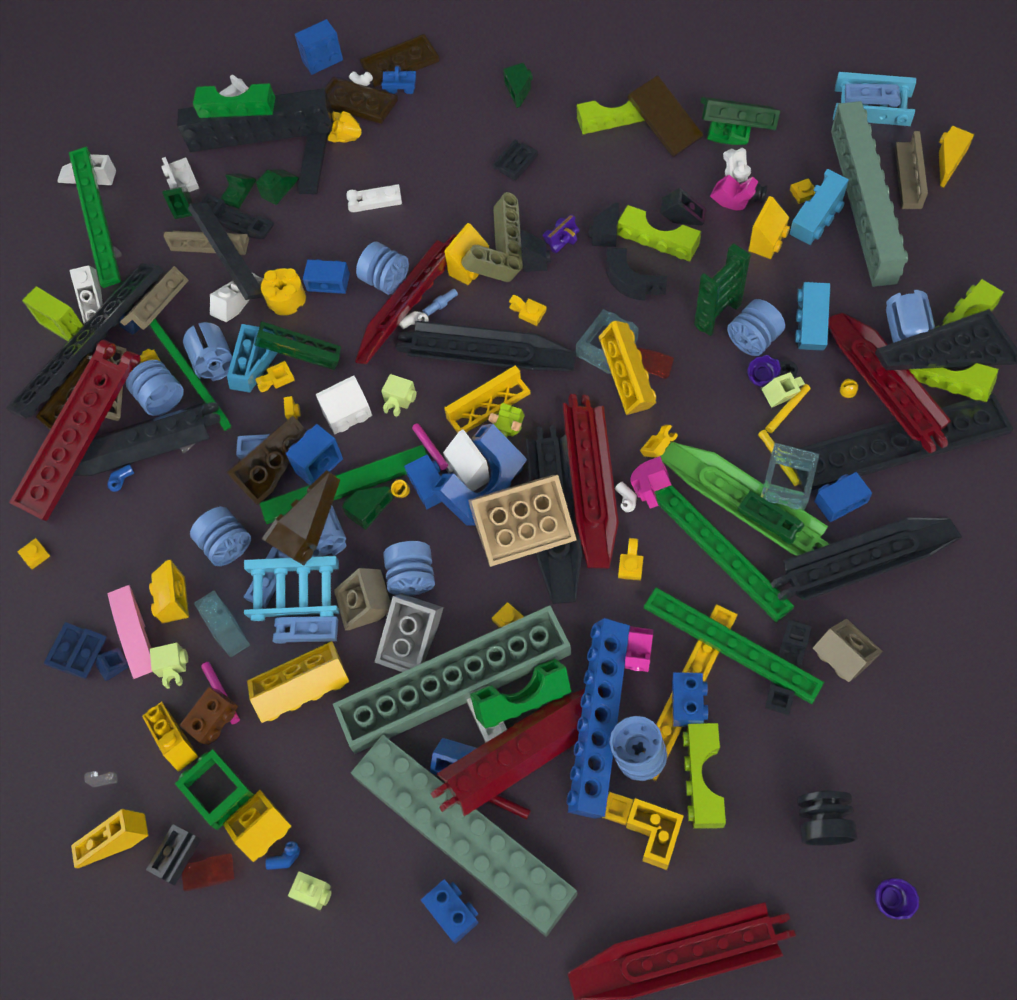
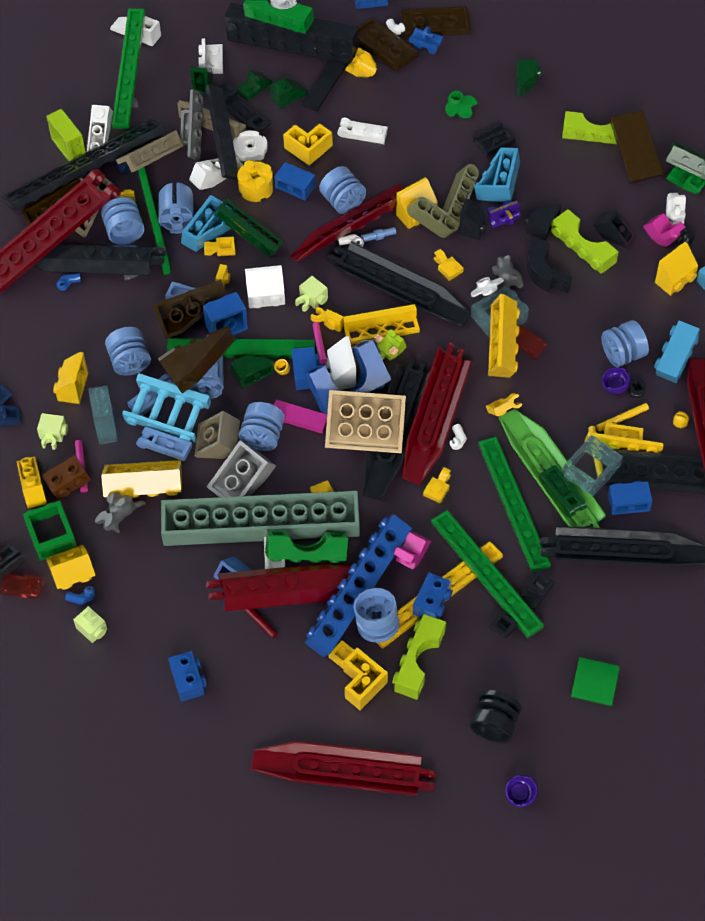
camera: 15 degrees right, 5 degrees down
bright pink slope [107,585,153,679] -> none
sand green brick [351,735,577,937] -> none
dark pink brick [630,456,671,508] -> none
dark green fence [694,243,751,336] -> none
yellowish green brick [762,372,805,408] -> none
dark tan slope [813,619,883,682] -> none
none -> dark grey animal [95,492,146,533]
none -> dark grey bracket [180,89,203,161]
none -> white plate [233,131,267,162]
none -> dark pink tile [274,400,327,434]
none -> yellow brick [283,123,333,166]
none -> yellow plate [311,307,343,332]
none -> green plate [445,91,478,118]
none -> white plate [471,277,504,297]
none -> dark azure wedge [474,148,520,202]
none -> dark grey animal [492,255,524,292]
none -> green slope [571,657,620,706]
none -> yellow bracket [585,423,664,453]

